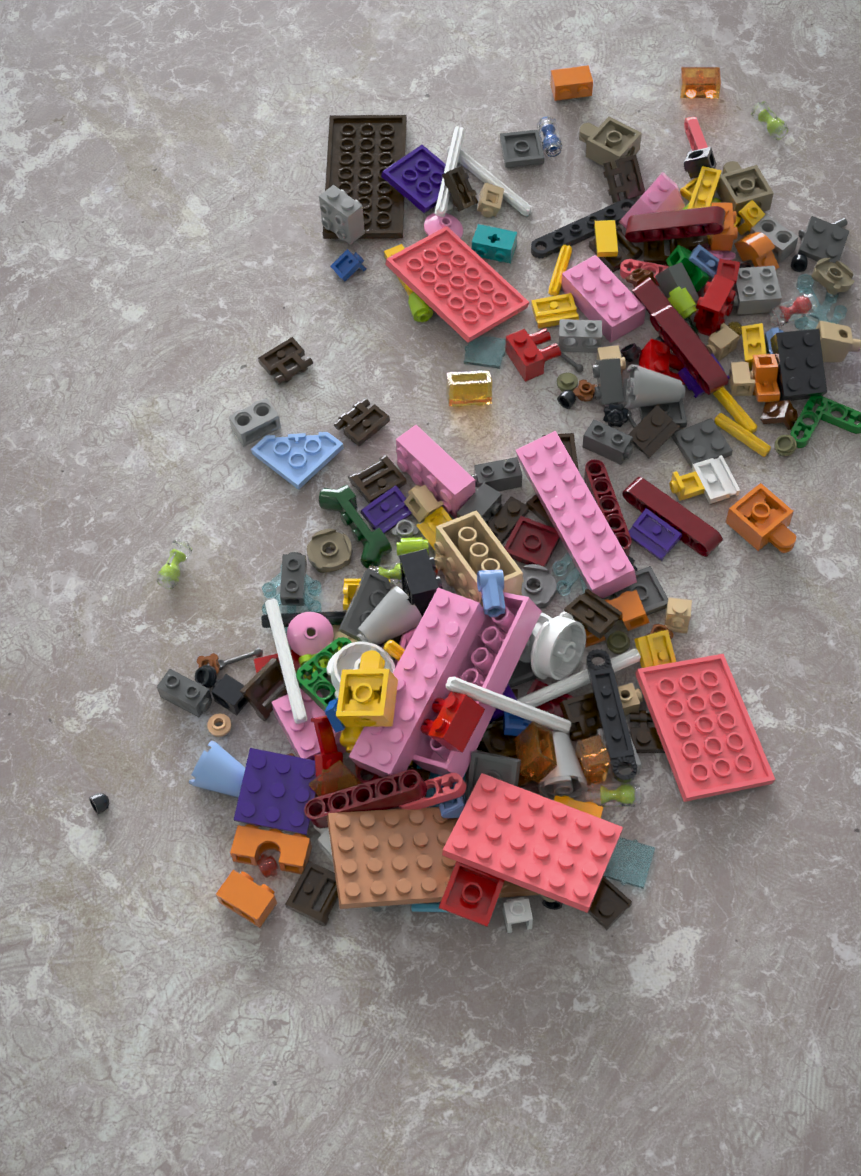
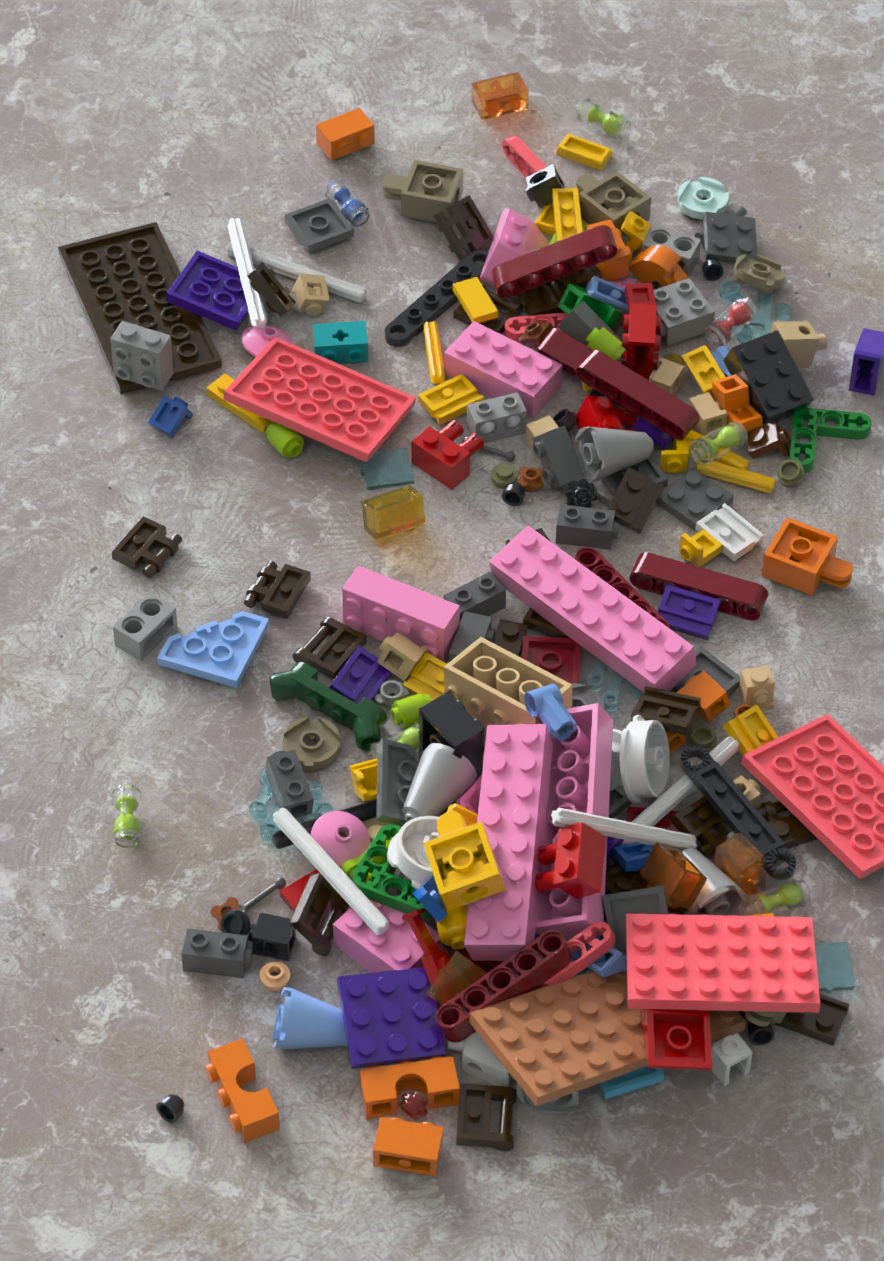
camera: 25 degrees left, 10 degrees down
none -> orange arch [205,1038,280,1143]
none -> yellow tile [556,133,613,171]
none -> yellow bracket [659,436,692,473]
none -> light aqua plate [678,177,729,220]
none -> clear piece [690,422,748,466]

